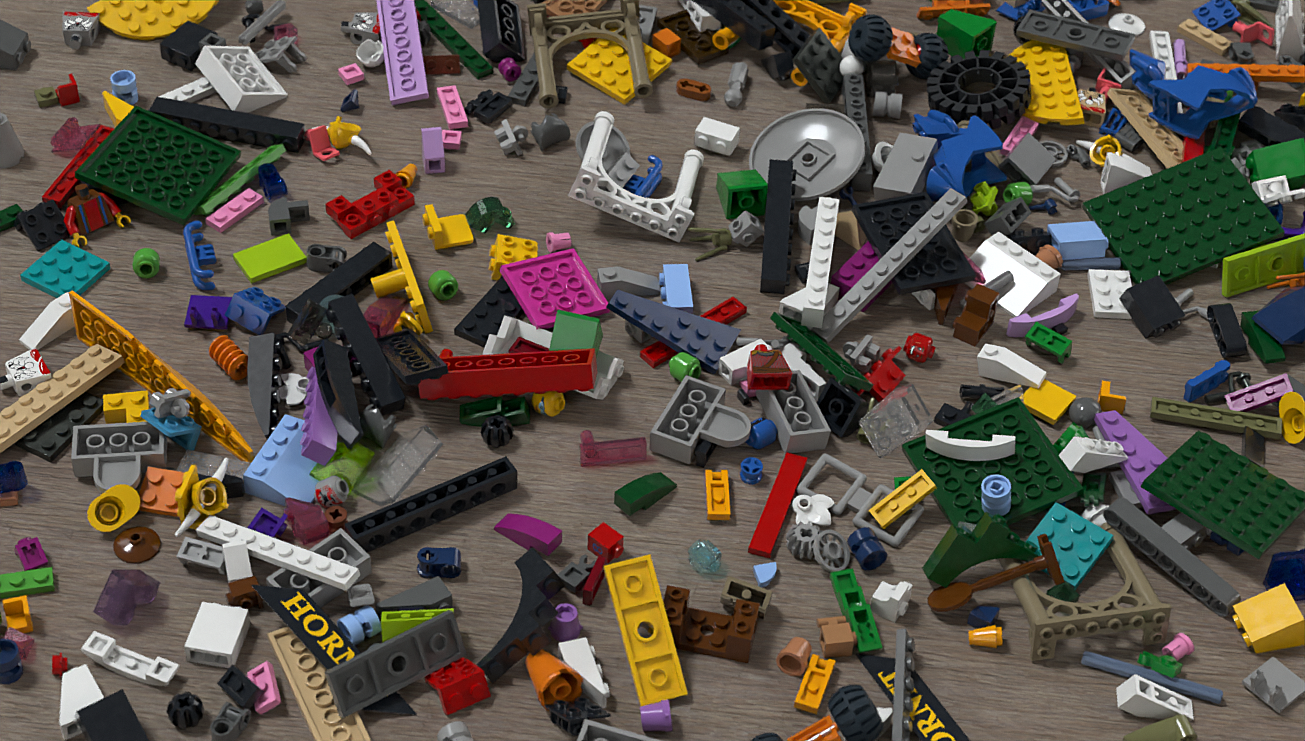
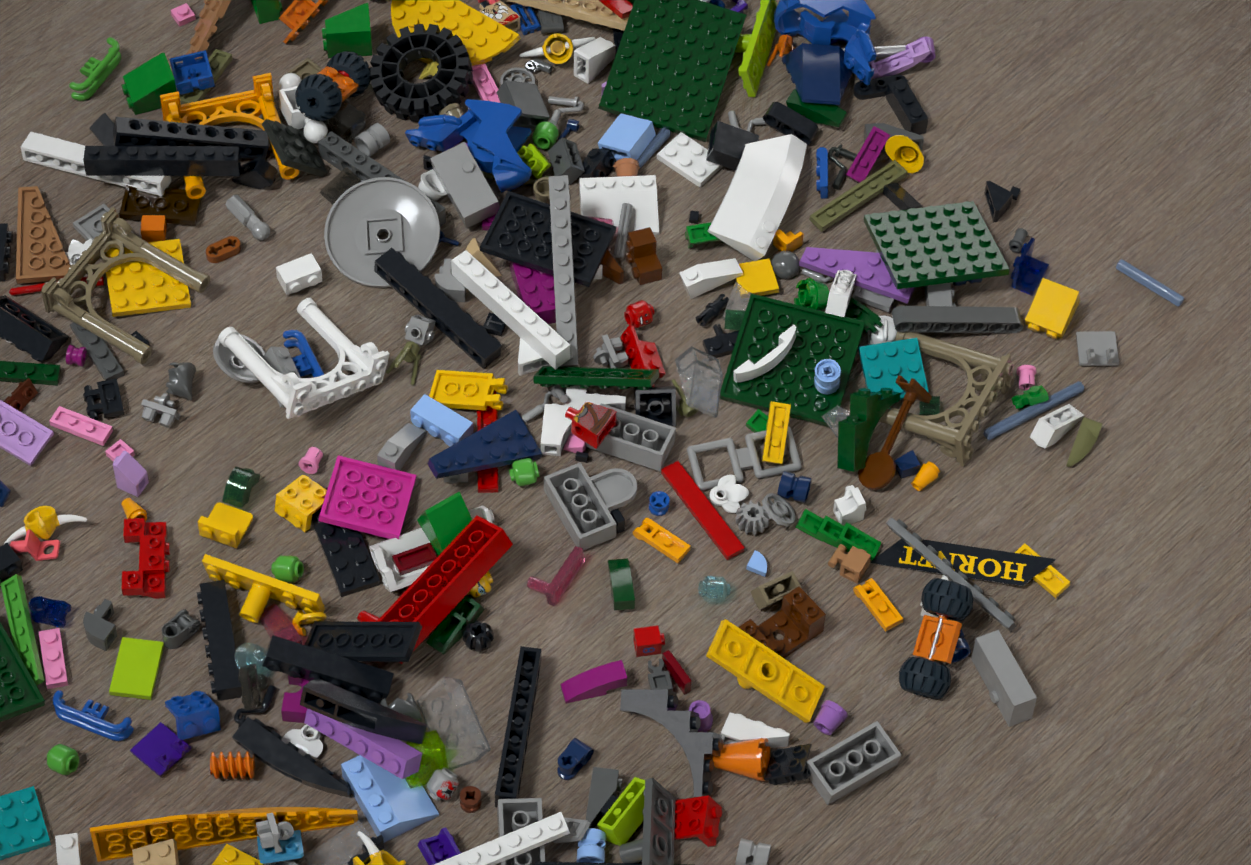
camera: 50 degrees left, 10 degrees up
clear pink slope [283,497,329,545] -> none
green slope [716,169,768,219] -> none
blue head [746,417,777,449] -> none
nougat piece [776,637,812,676] -> none
lavender slope [1006,293,1079,337] -> none
none -> yellow tile [429,370,508,411]
none -> white slope [708,134,807,261]

